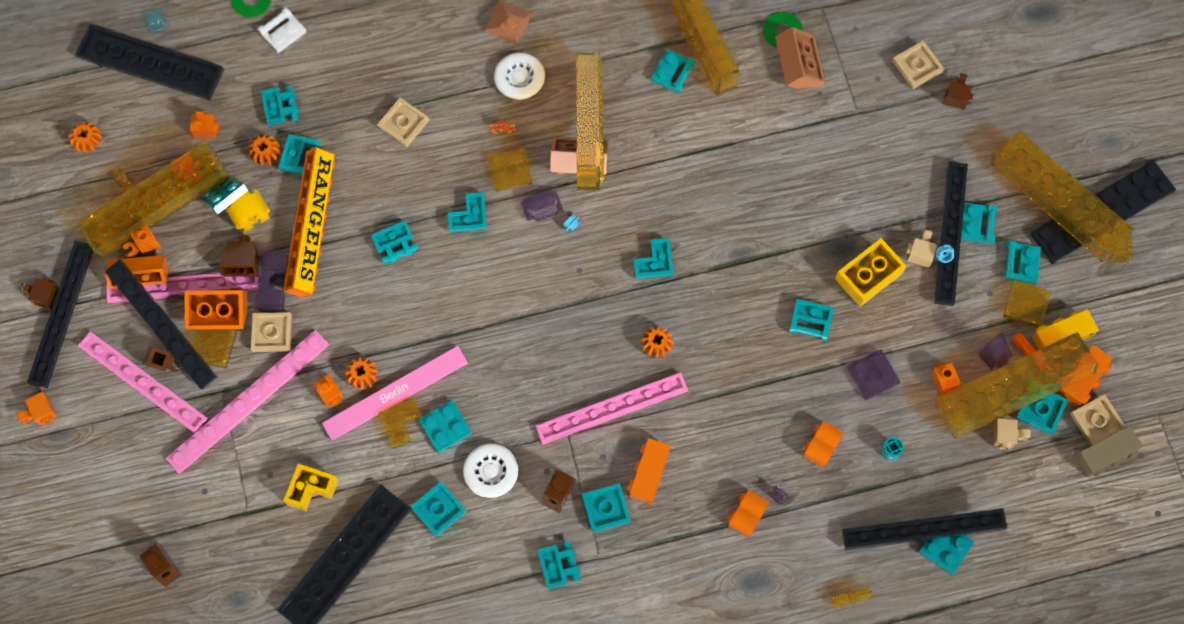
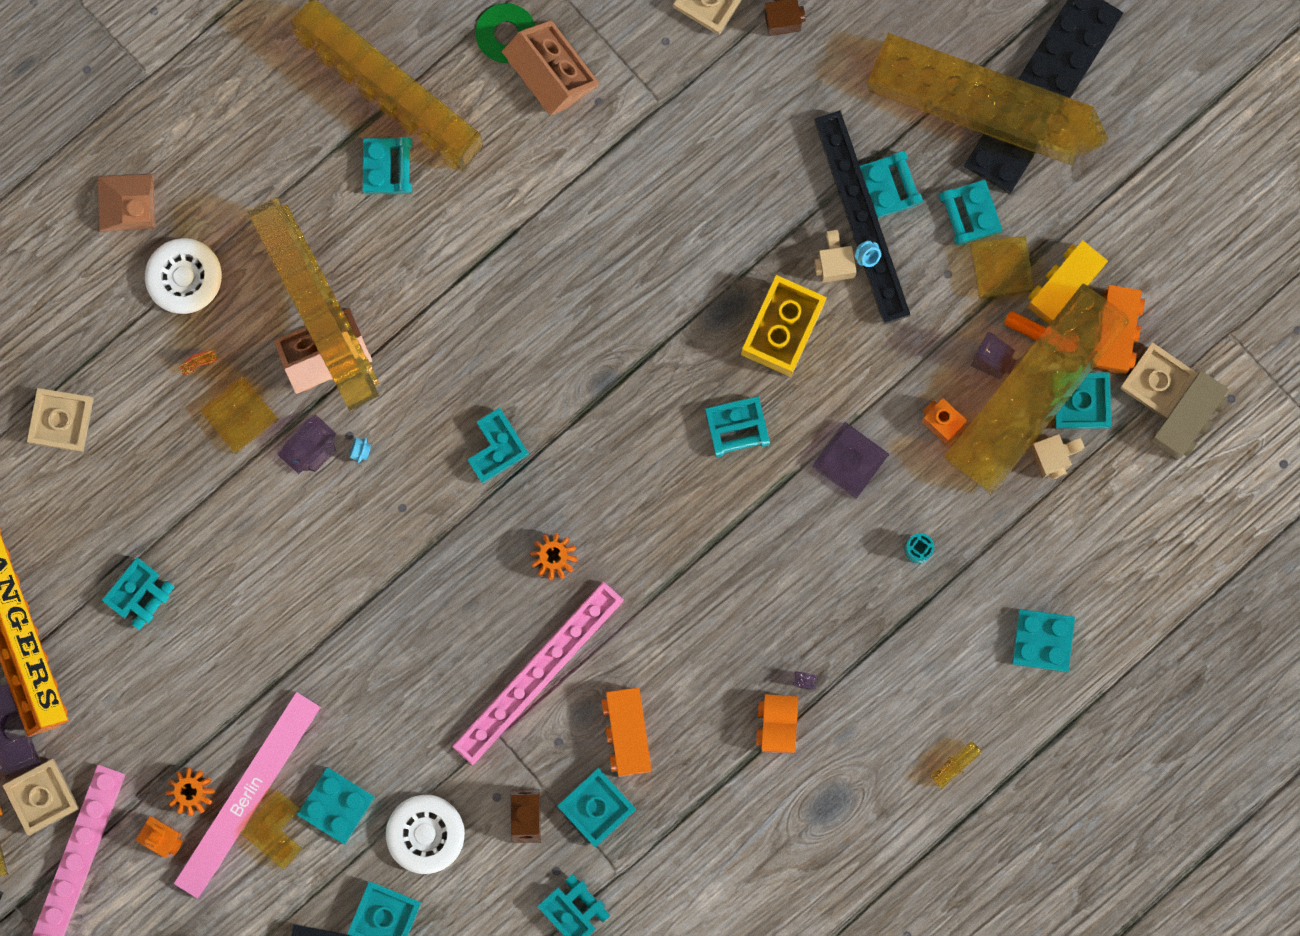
camera: 30 degrees left, 10 degrees up
teal plate [448,192,487,233] -> none
orange brick [802,421,844,469] -> none
black plate [842,508,1008,551] -> none

